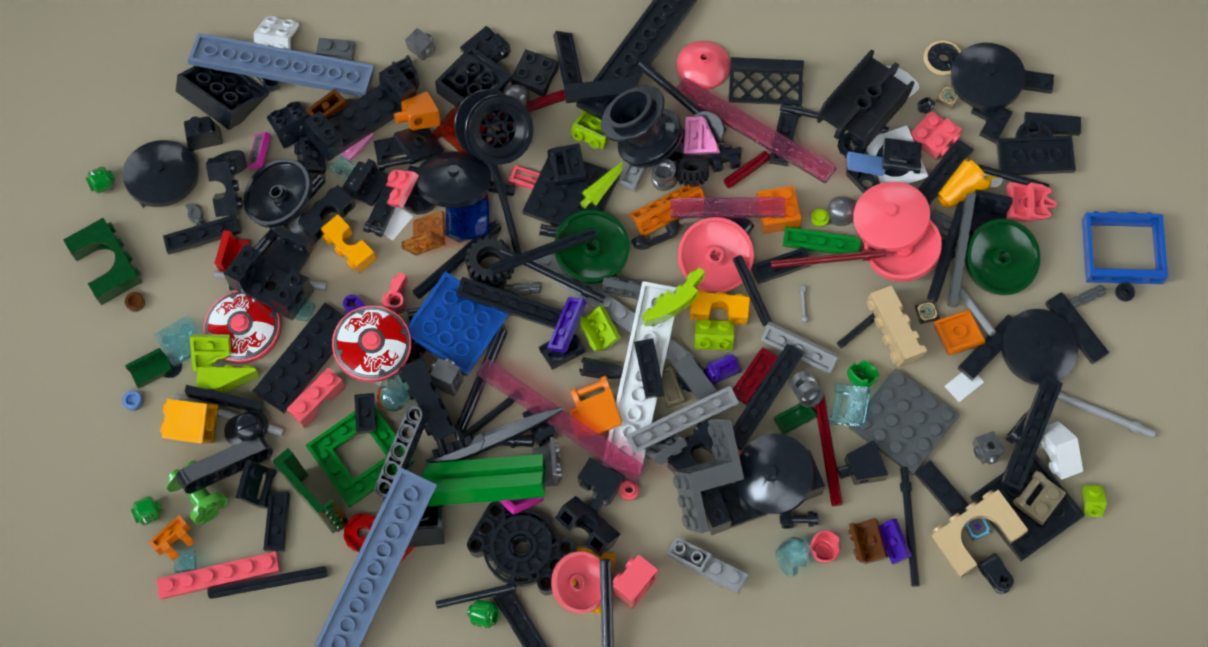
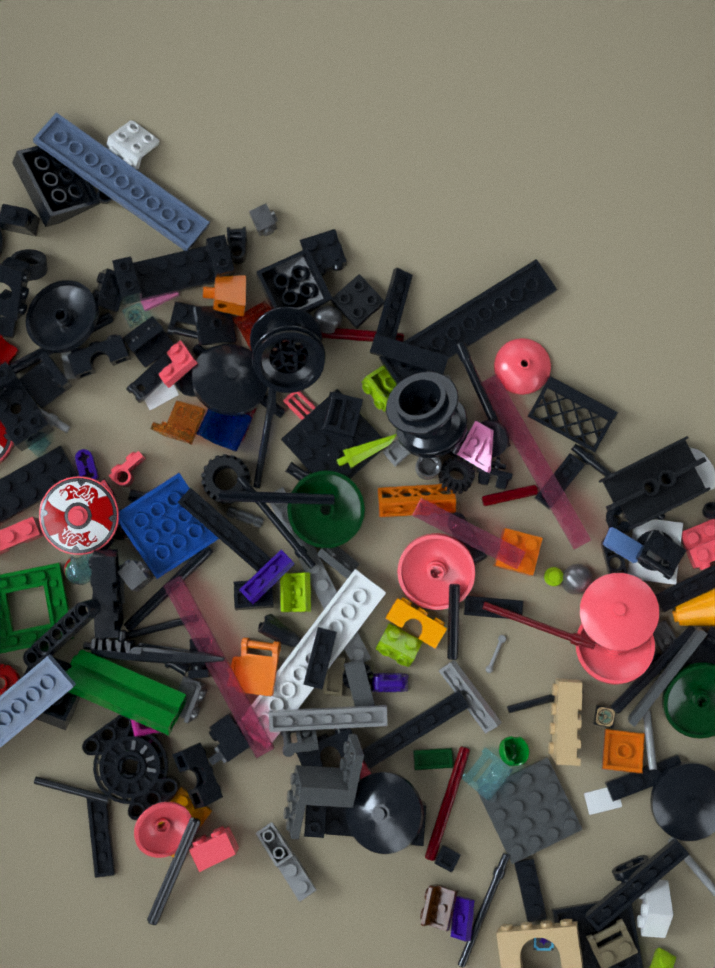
camera: 20 degrees right, 15 degrees up
dark pink tile [247,132,271,170] -> none
black bracket [267,101,309,149] -> none
reddish brown brick [306,89,348,119] -> none
dark grey plate [316,38,355,61] -> none
light orange arch [321,215,377,274] -> none
black plate [354,393,377,434] -> none
black axle [412,221,501,299] -> none
green head [467,600,499,628] -> none
coral plate [619,481,639,501] -> none
black bar [631,220,681,250] -> none
lime slope [642,267,705,327] -> none
dark red plate [732,347,778,405] -> none
clear light blue helmet [776,537,812,577] -> none
black bar [779,511,818,529] -> none
green plate [782,227,860,254] -> none
flat silver wheel [790,371,824,407] -> none
coral hair [809,530,840,564] -> none
black torso [837,440,888,485] -> none
flat silver brick [972,431,1004,465] -> none
none -> black plate [434,845,461,873]

